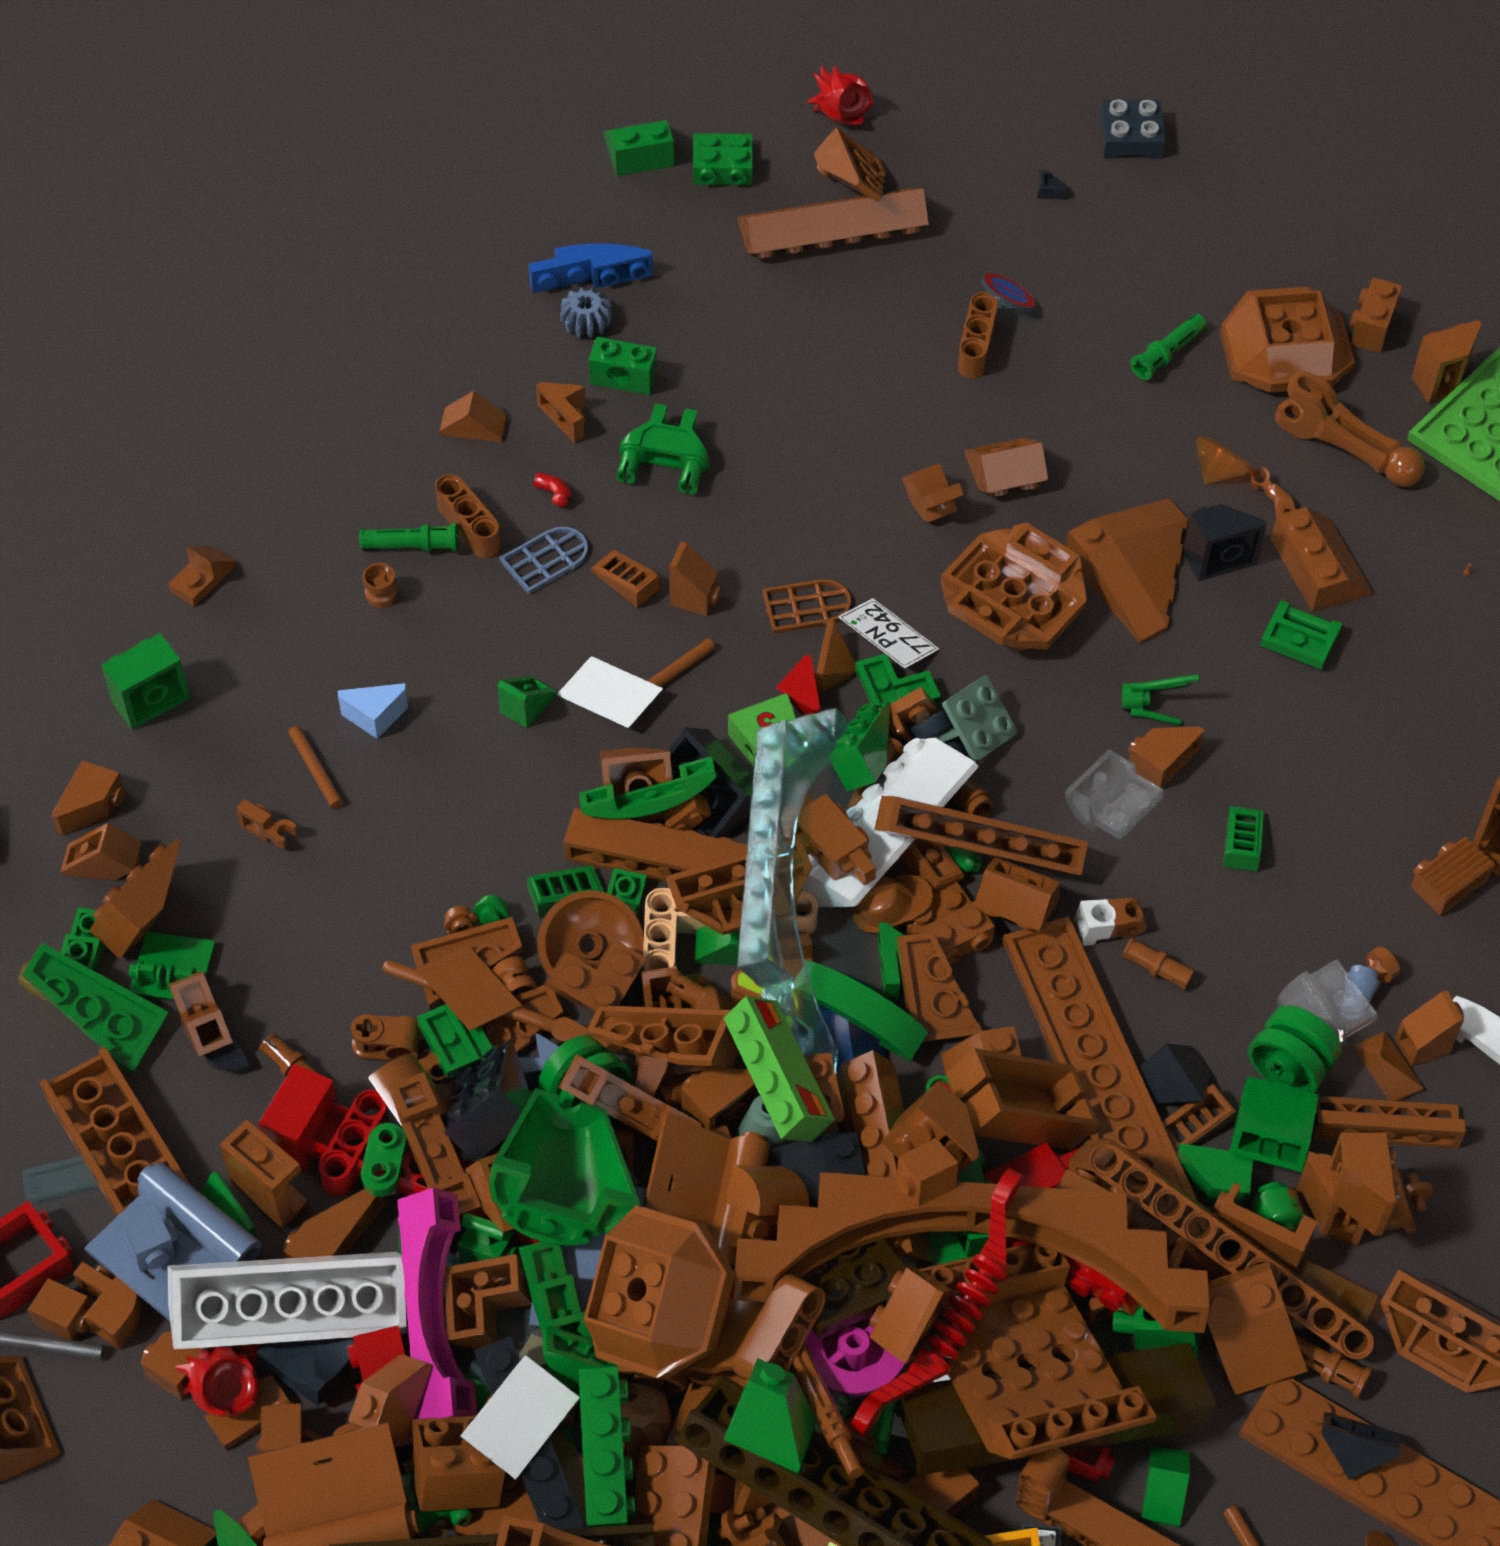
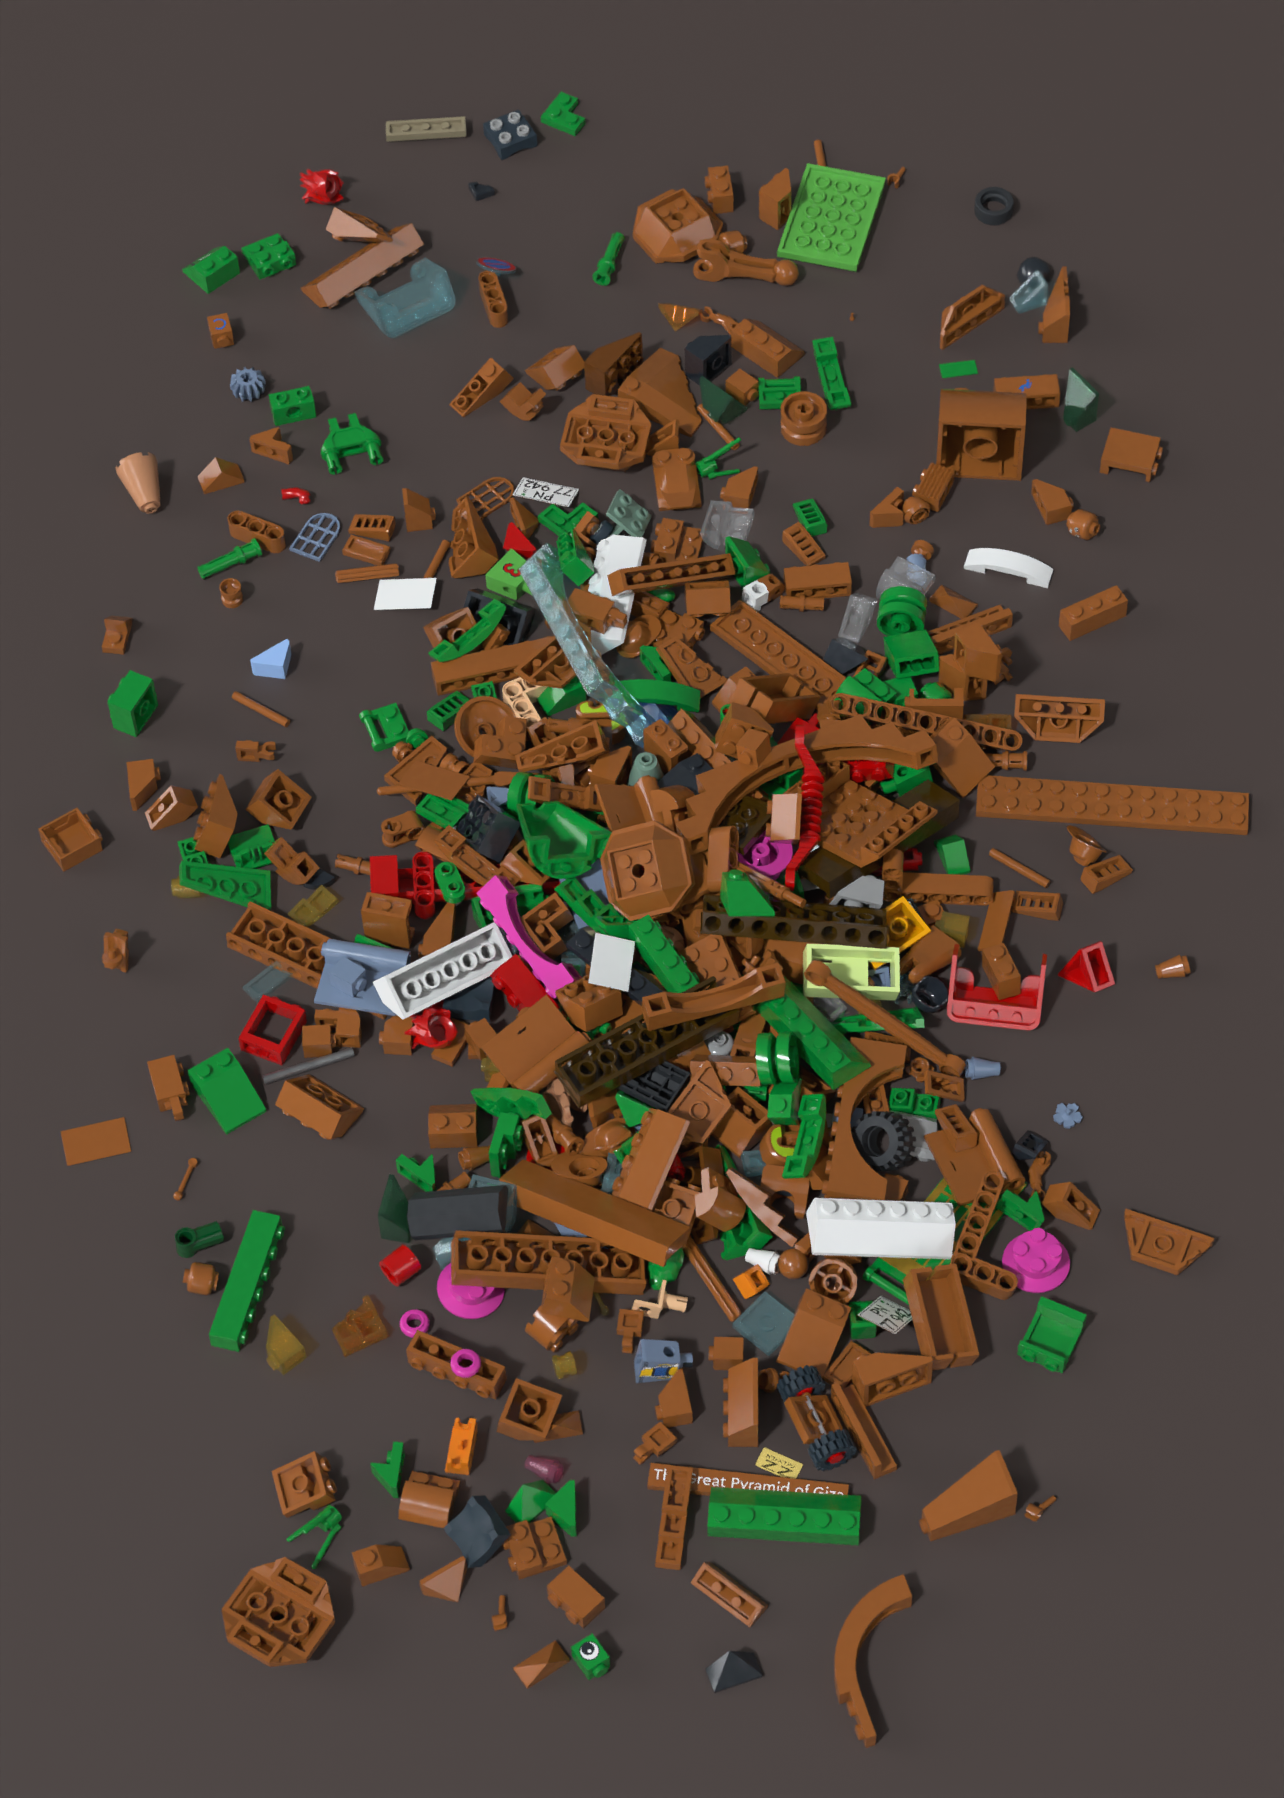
camera: 25 degrees left, 0 degrees up
dark orange slope [348,1354,432,1441] -> none
green slope [497,675,557,728] -> none
blue slope [528,243,653,293] -> none
bright green brick [724,996,835,1142] -> none
black slope [1321,1412,1401,1480] -> none
dark orange slope [1395,990,1464,1067] -> none
none -> nougat cone [115,452,160,514]
none -> dark orange brick [207,313,234,349]
none -> dark orange slope [245,769,311,830]
none -> clear yellow slope [288,885,339,927]
none -> dark orange axle [335,563,399,583]
none -> dark orange tile [342,535,391,566]
none -> clear light blue windscreen [355,258,456,338]
none -> green plate [359,703,409,752]
none -> dark tan plate [385,116,466,142]
none -> dark orange slope [449,357,514,418]
none -> dark orange wedge [449,496,499,579]
none -> green plate [541,92,585,136]
none -> reddish brown slope [584,332,643,396]
none -> dark orange slope [646,419,679,456]
none -> dark orange plate [651,518,705,563]
none -> dark orange slope [652,448,701,511]
none -> dark orange piece [697,404,739,450]
none -> clear green slope [699,376,748,423]
none -> dark orange head [718,230,747,254]
none -> green slope [725,536,770,590]
none -> dark orange brick [726,369,759,407]
none -> dark orange wheel [781,392,827,446]
none -> dark orange slope [782,522,826,566]
none -> dark orange brick [784,562,852,598]
none -> green slope [812,337,851,410]
none -> light grey slope [830,876,884,909]
none -> green brick [834,668,897,726]
none -> clear slope [838,593,877,643]
none -> dark orange slope [870,487,904,528]
none -> dark orange cone [902,497,930,524]

